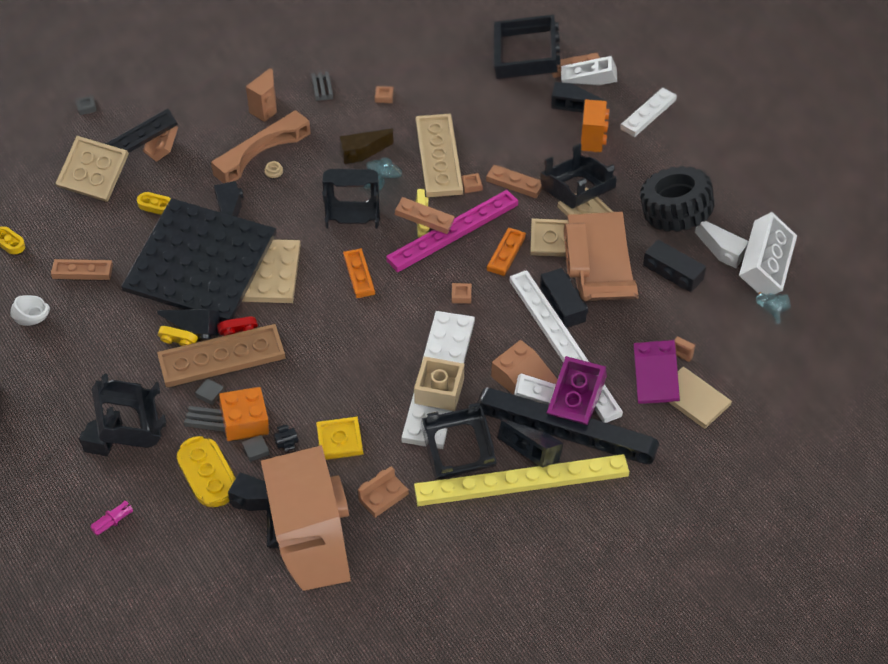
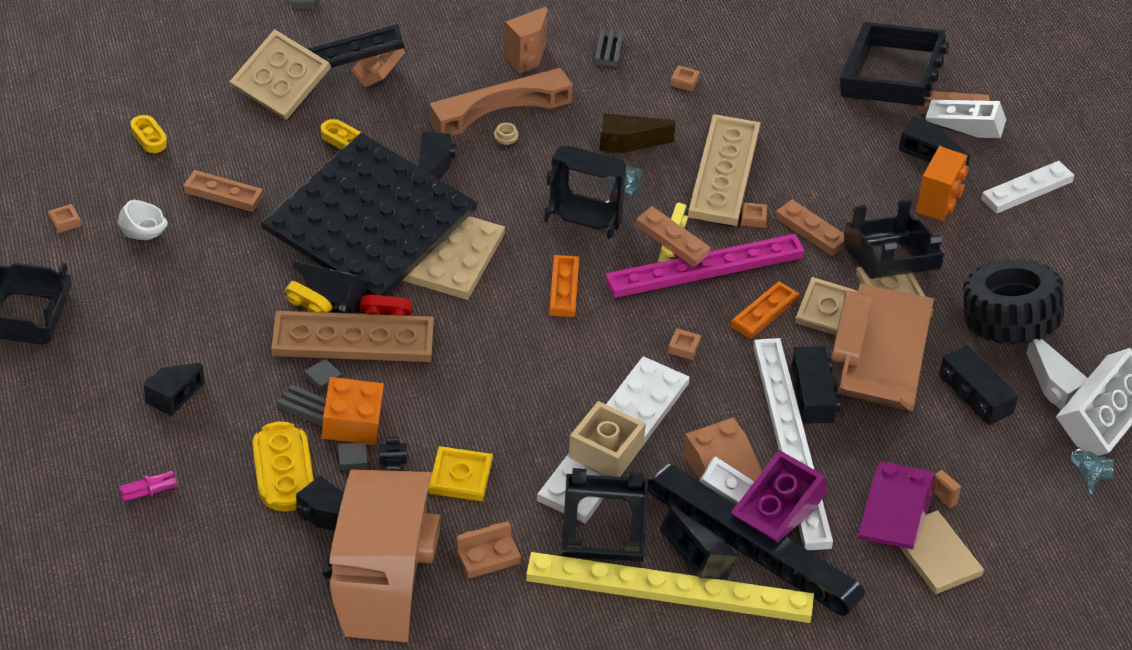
camera: 15 degrees right, 5 degrees down
black piece [92,373,166,448] -> none
clear light blue dish [366,158,402,178] -> none

